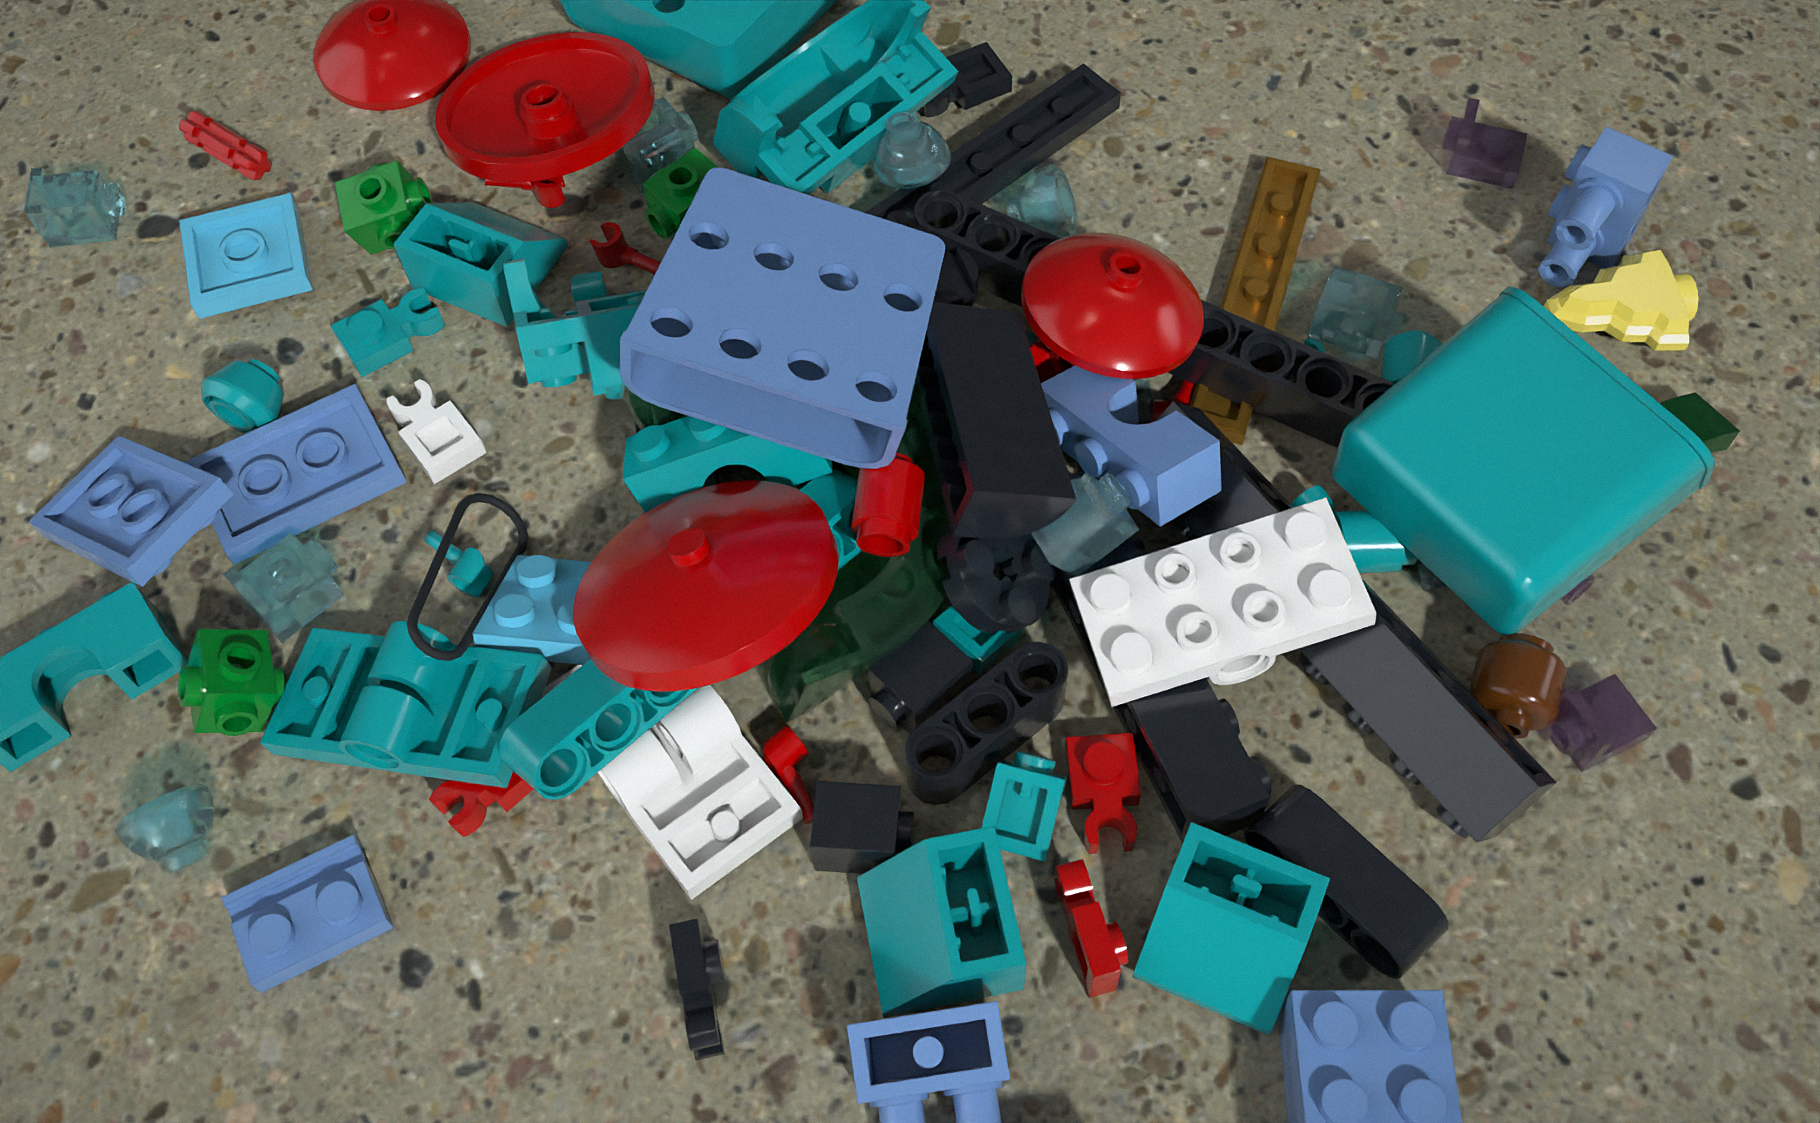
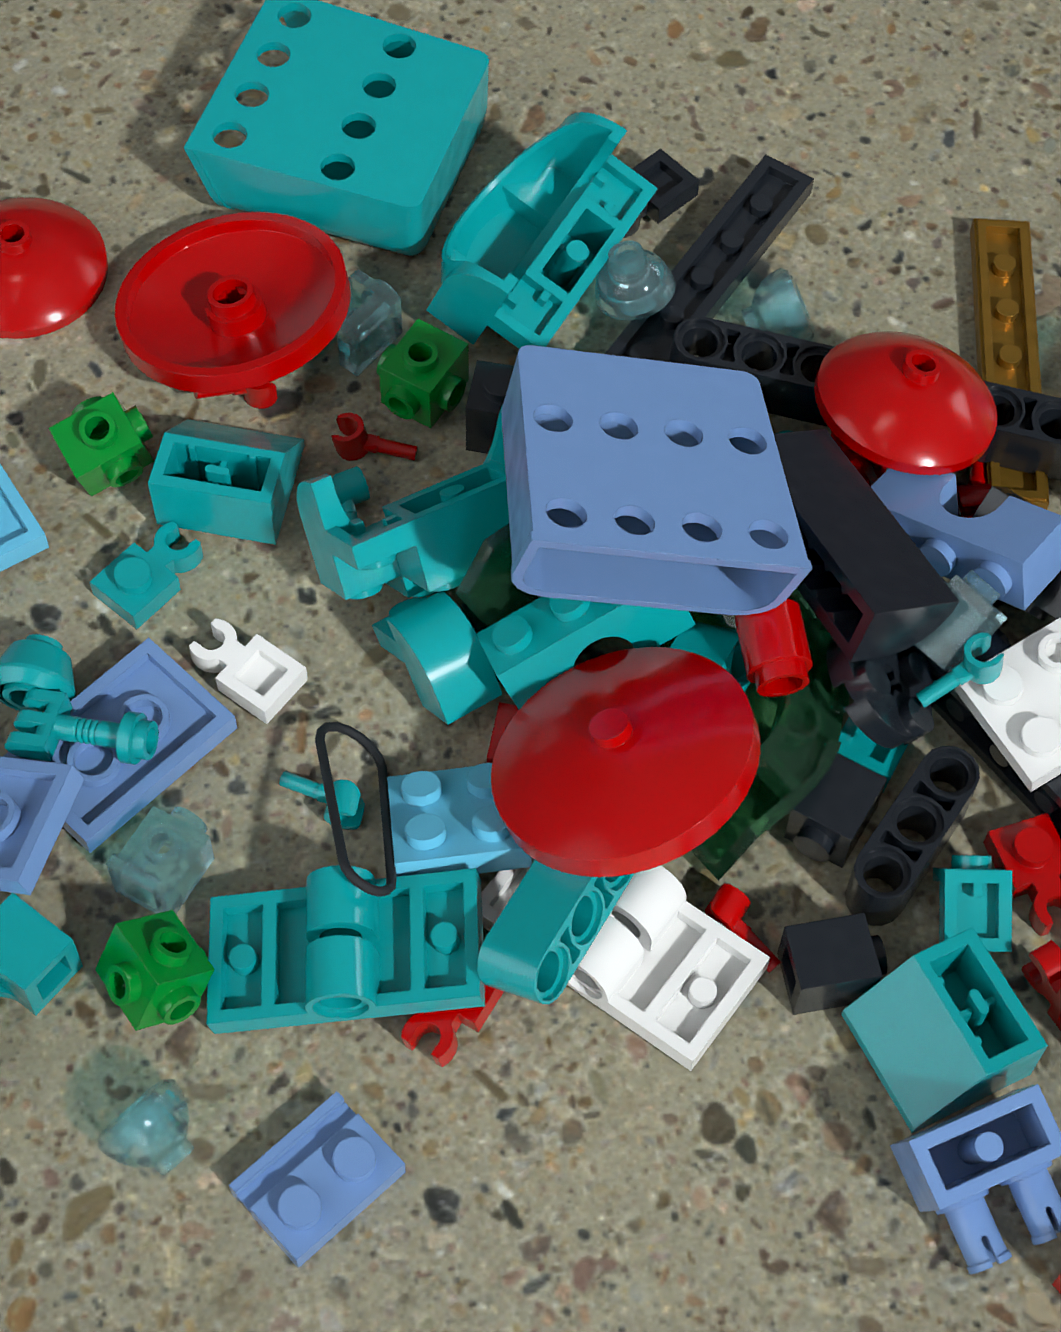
camera: 20 degrees left, 0 degrees up
black plate [669,919,726,1061] -> none
none -> teal hinge [4,688,159,765]
none -> teal brick [372,591,502,725]
none -> teal hand [915,633,1004,708]

